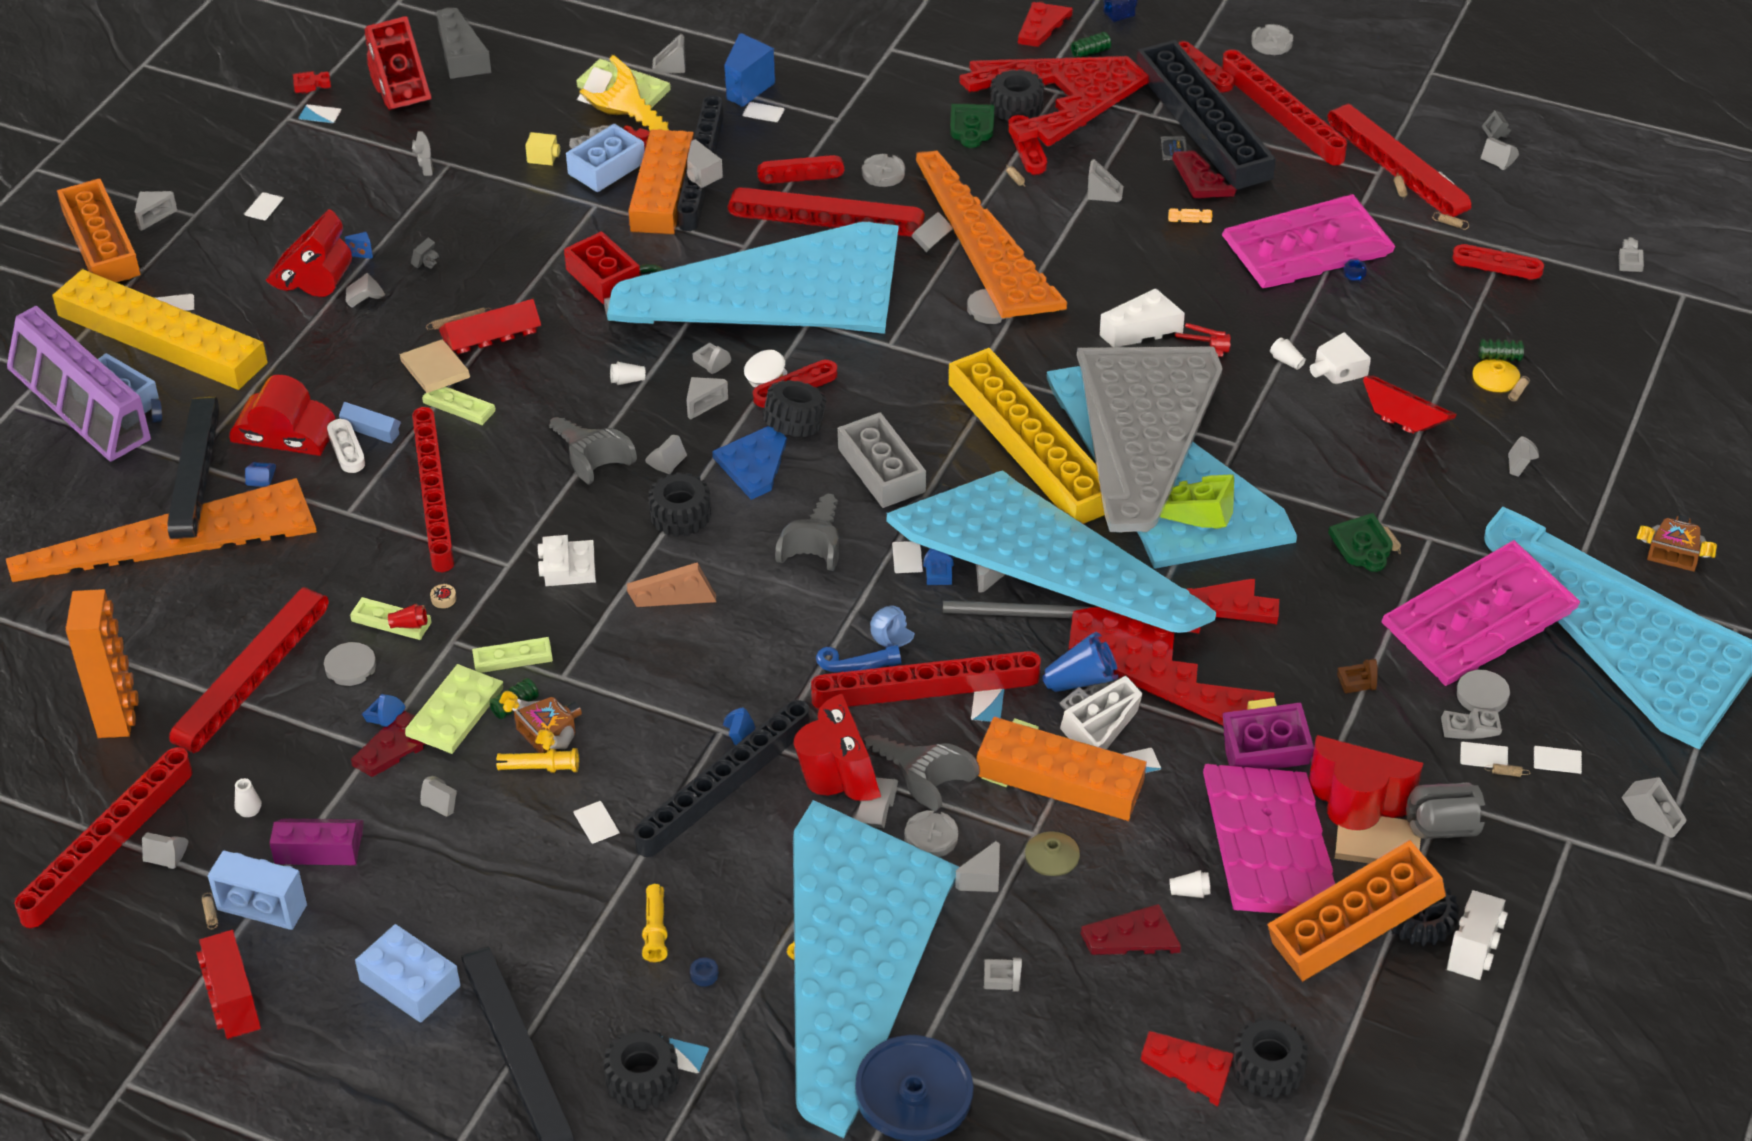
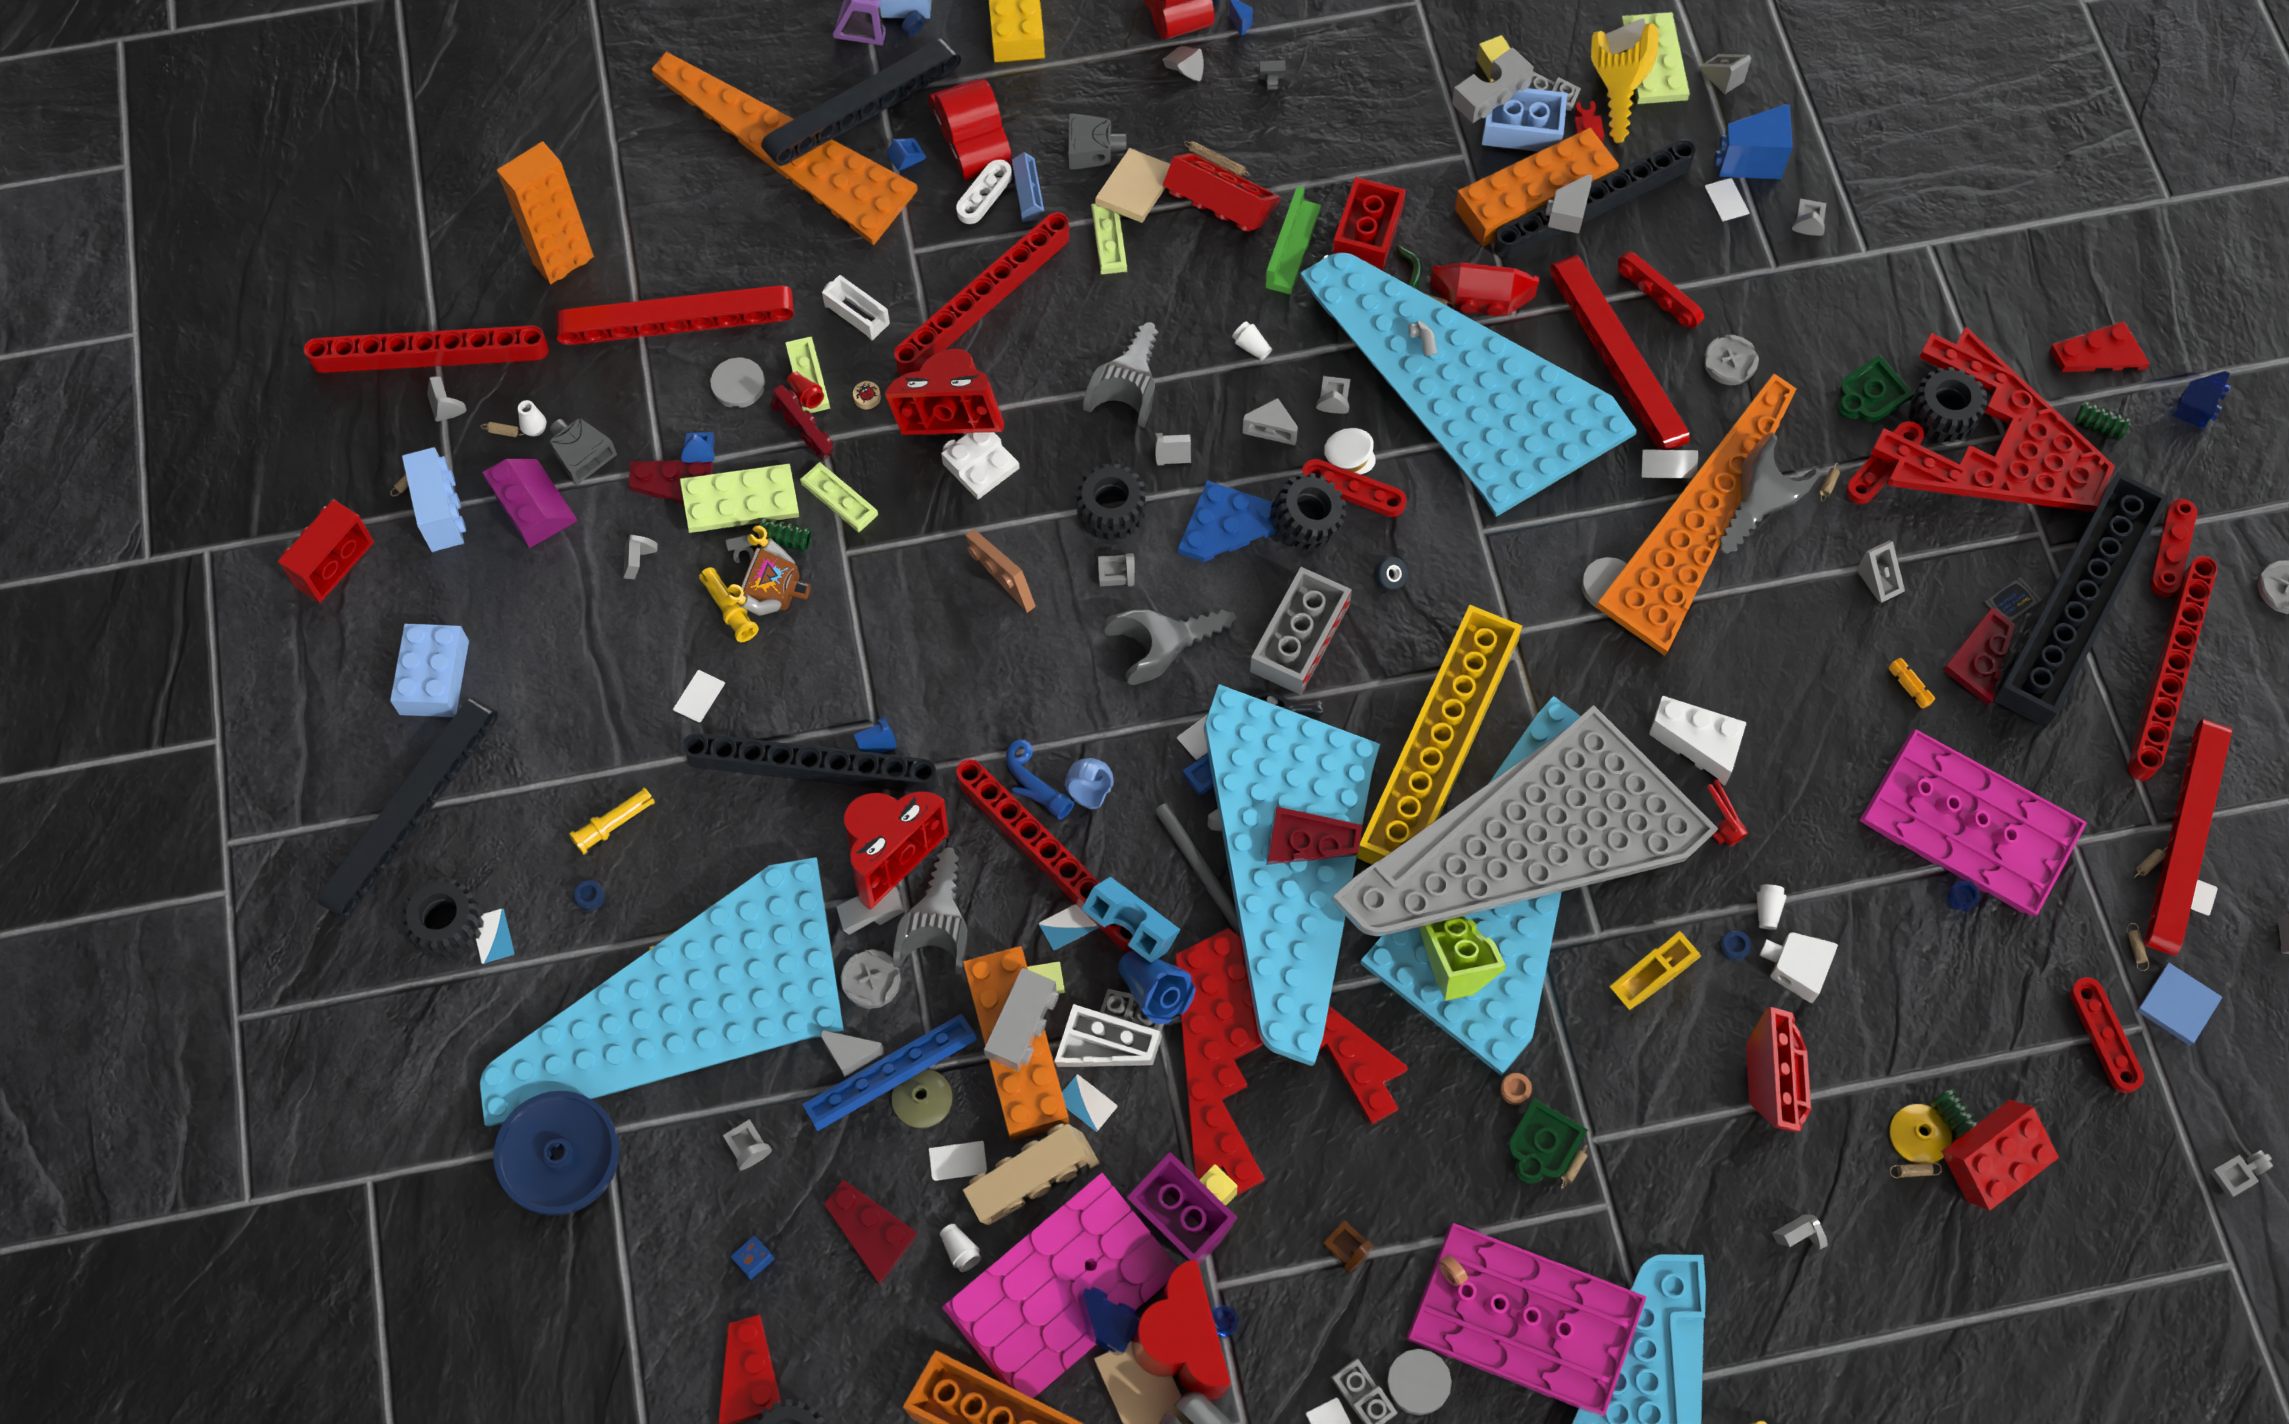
camera: 55 degrees right, 20 degrees up
none -> tan piece [481,422,525,437]
none -> dark grey torso [550,419,617,486]
none -> dark grey tile [725,533,755,563]
none -> blue slope [730,1236,774,1280]
none -> dark red wing [770,384,833,461]
none -> blue plate [802,1014,977,1131]
none -> white window [822,275,890,341]
none -> red brick [885,349,1004,435]
none -> white sticker [929,1141,987,1181]
none -> tan wedge [963,1124,1100,1225]
none -> light grey brick [984,968,1059,1071]
none -> dark grey torso [1069,114,1126,170]
none -> clear blue slope [1077,1287,1141,1356]
none -> dark azure arch [1081,877,1181,963]
none -> light grey tile [1098,553,1135,586]
none -> bright green fence [1266,186,1321,295]
none -> dark red wing [1266,806,1362,865]
none -> black wheel [1374,557,1408,590]
none -> light grey arm [1408,321,1437,356]
none -> red wedge [1430,263,1539,316]
none -> nougat tile [1438,1255,1468,1287]
none -> light grey arch [1452,47,1533,123]
none -> nougat tile [1500,1073,1532,1105]
none -> yellow slope [1610,931,1701,1010]
none -> dark grey animal [1719,432,1821,554]
none -> dark blue tile [1719,930,1751,962]
none -> light grey tile [1792,199,1826,236]
none -> red brick [1941,1099,2059,1211]
none -> medium blue tile [2137,963,2222,1046]

